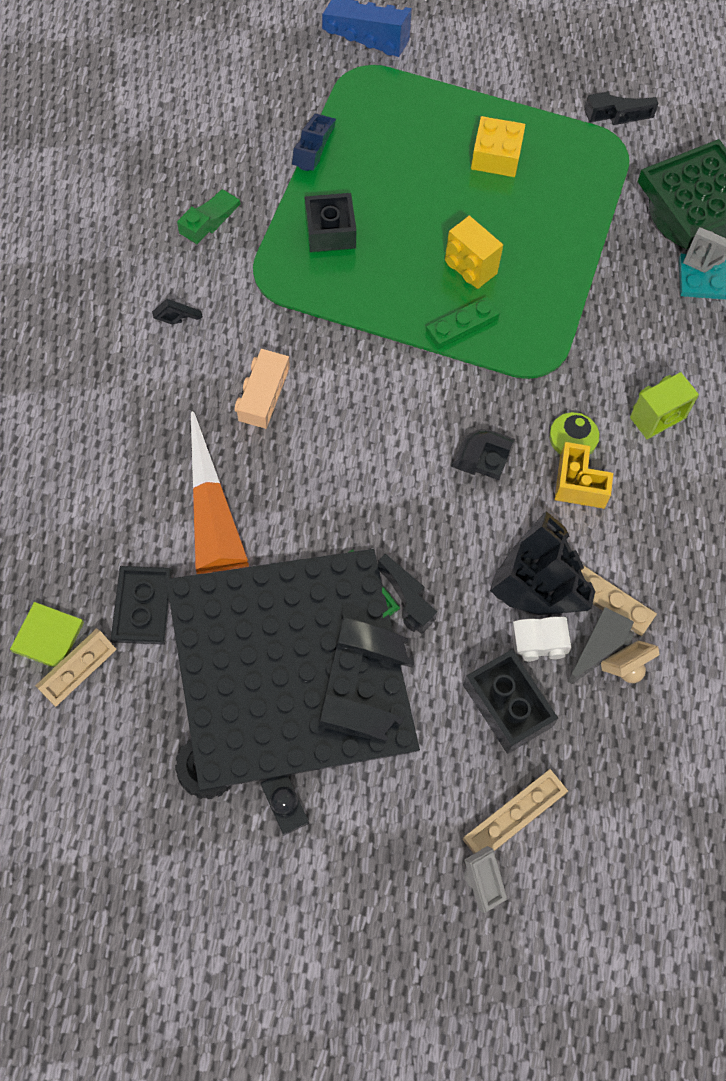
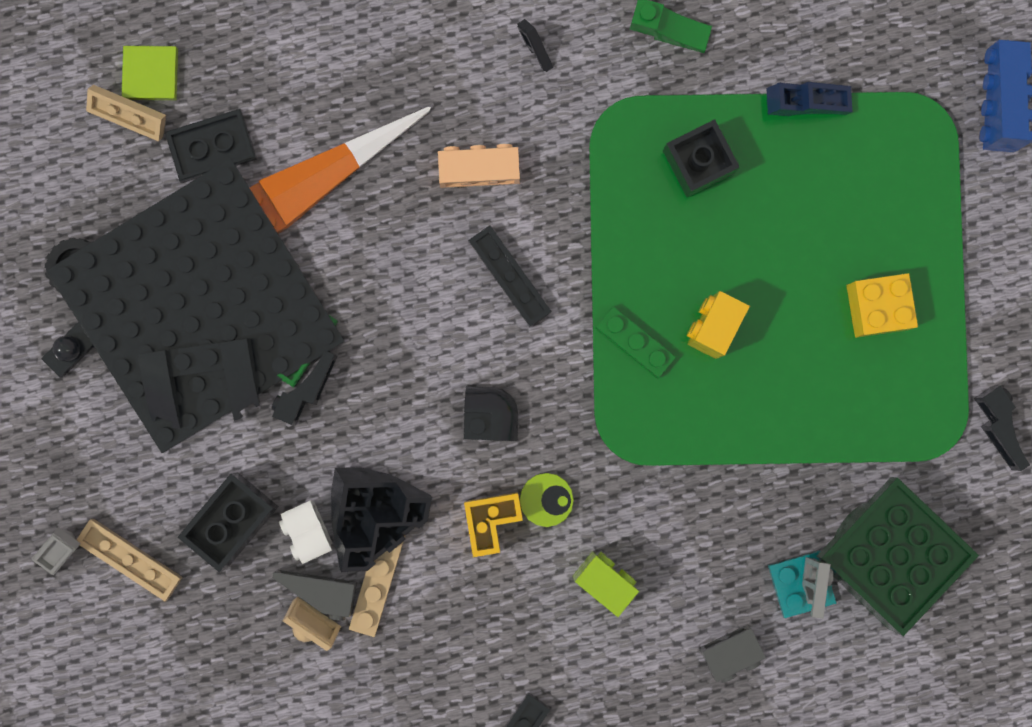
camera: 70 degrees right, 20 degrees up
none -> black plate [468,225,552,327]

